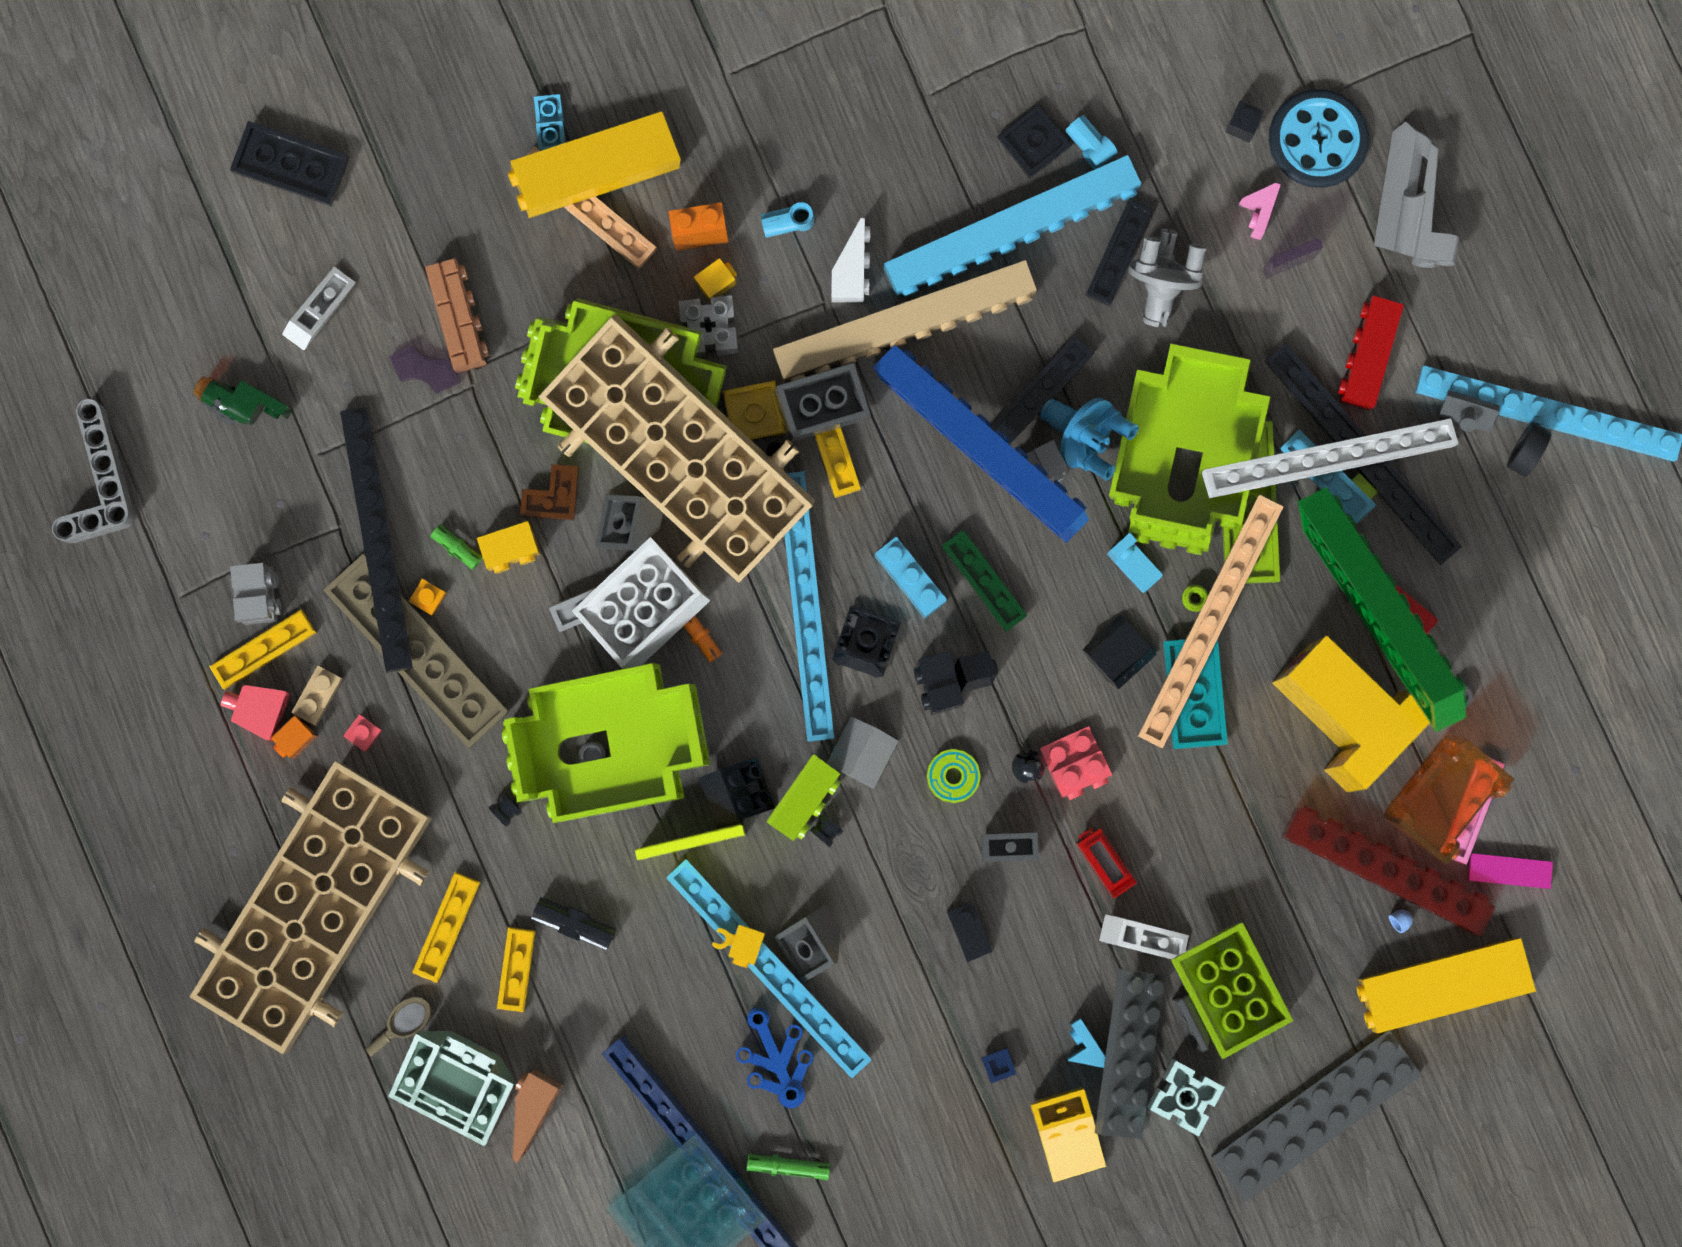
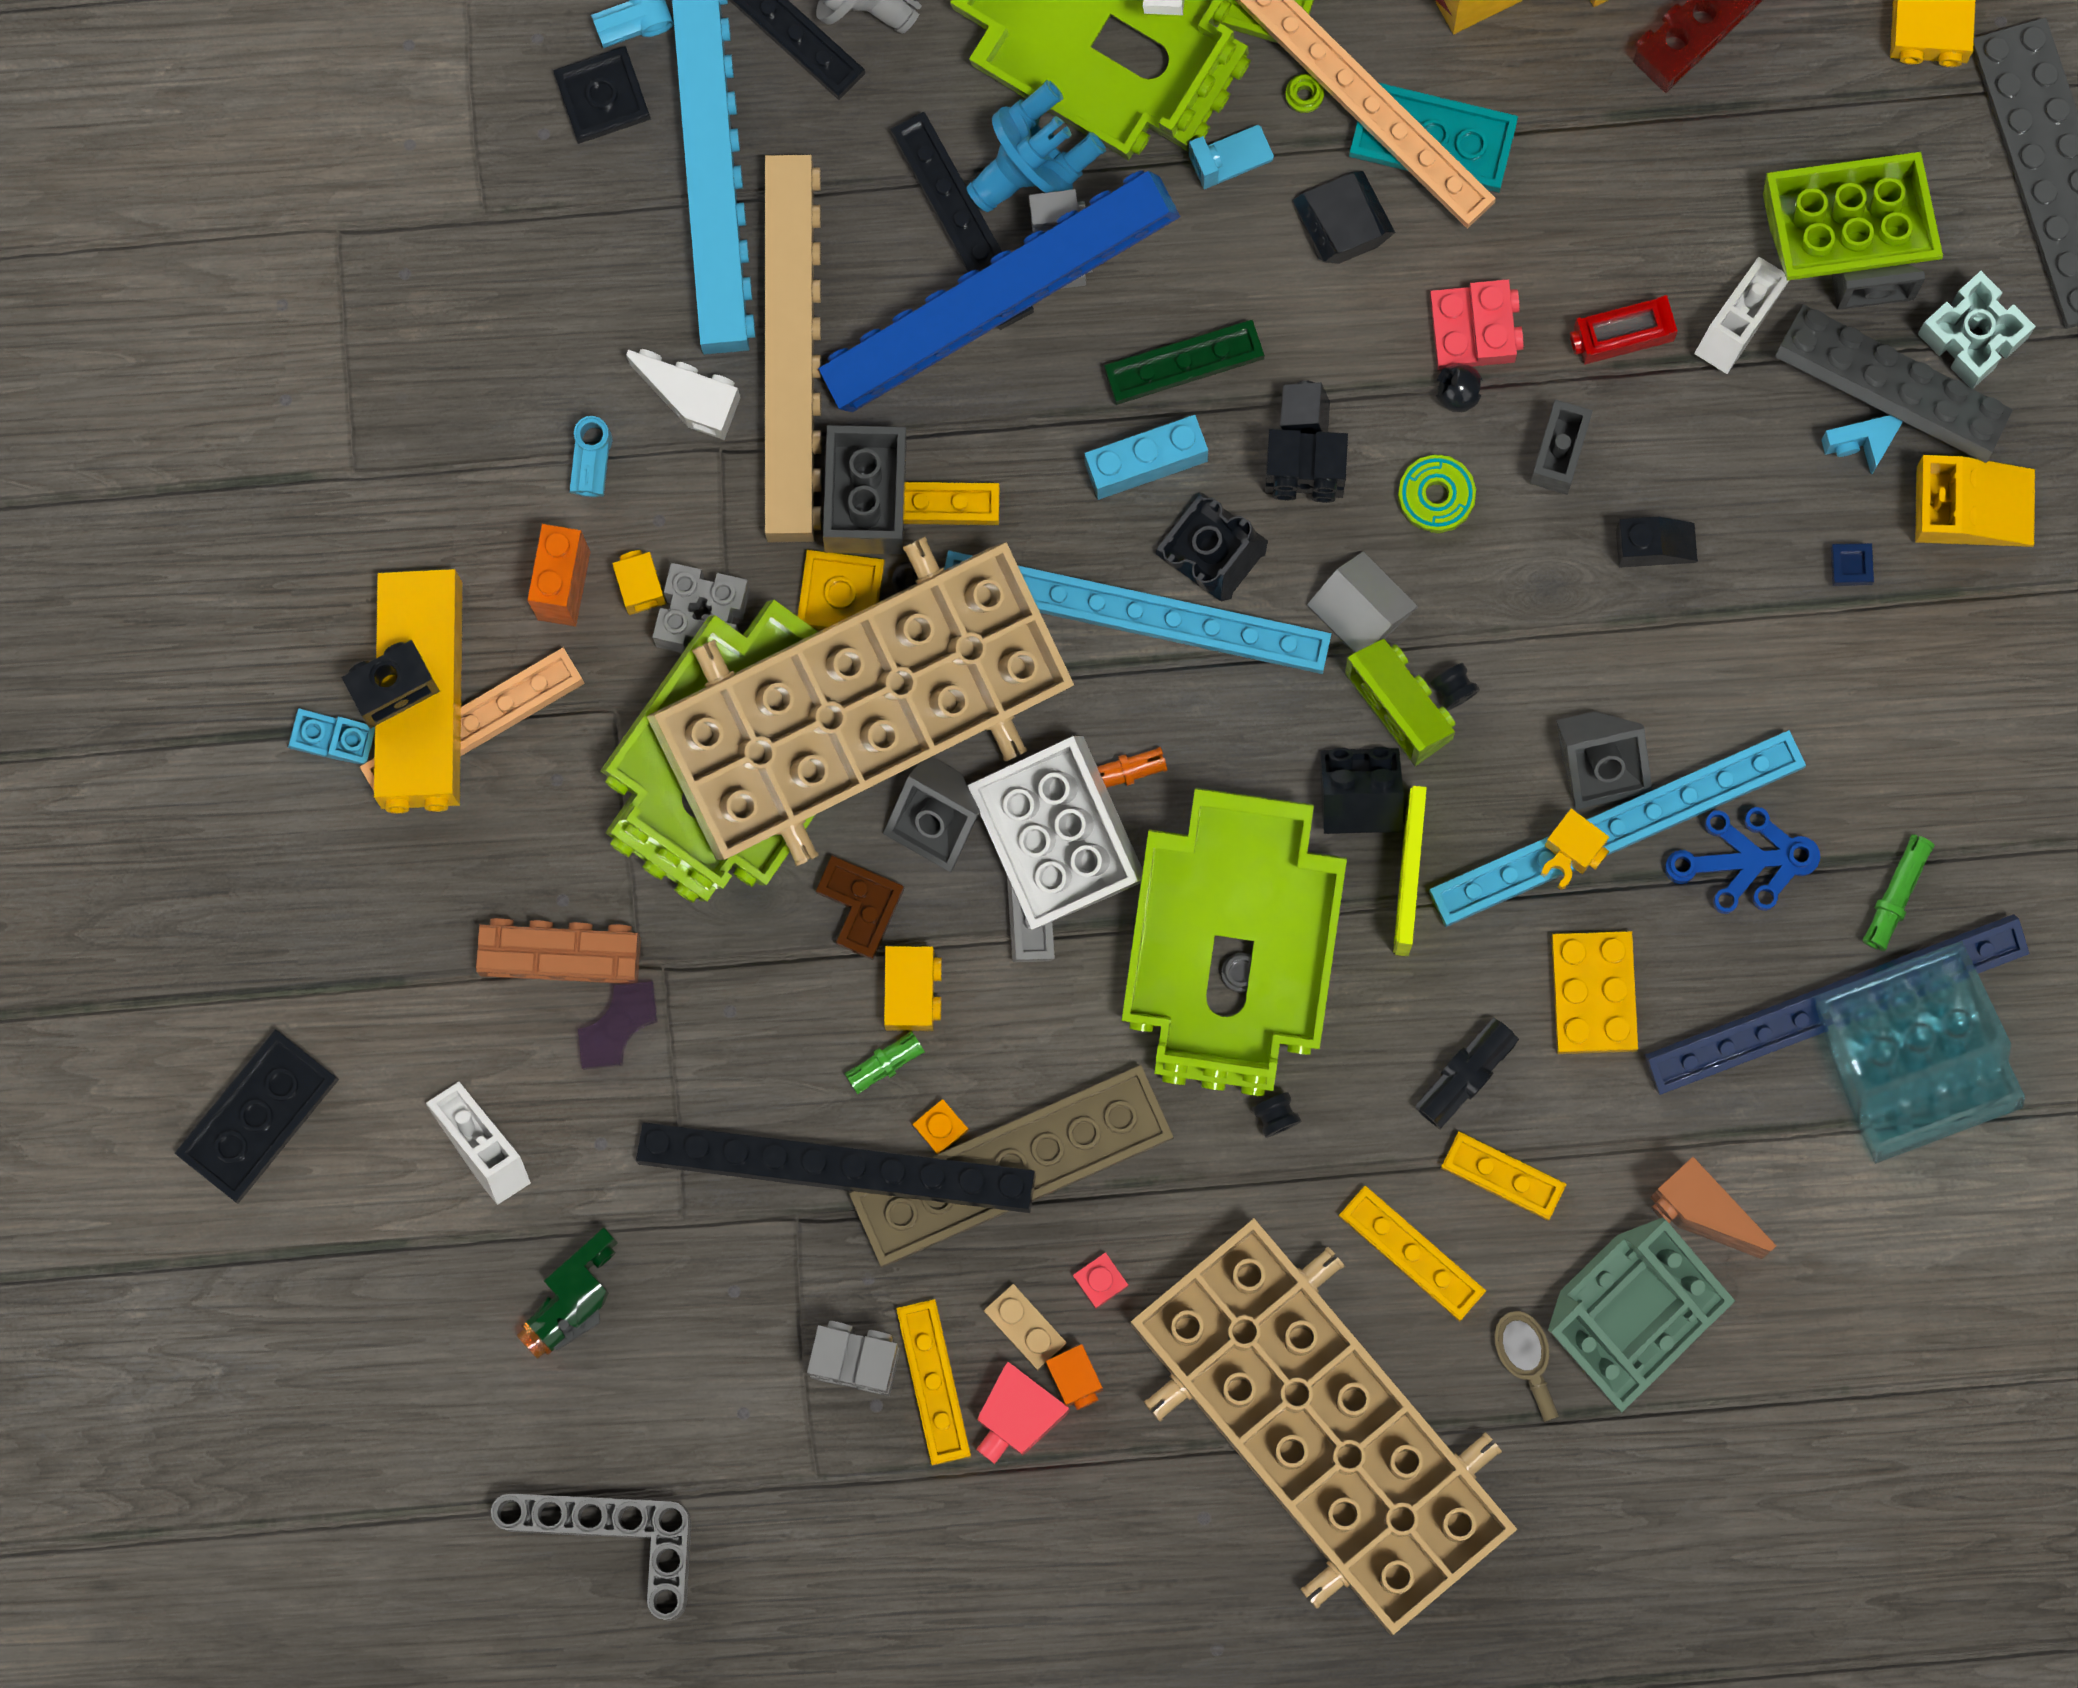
camera: 65 degrees left, 5 degrees down
none -> black brick [341,640,440,729]
none -> yellow plate [1552,931,1638,1054]

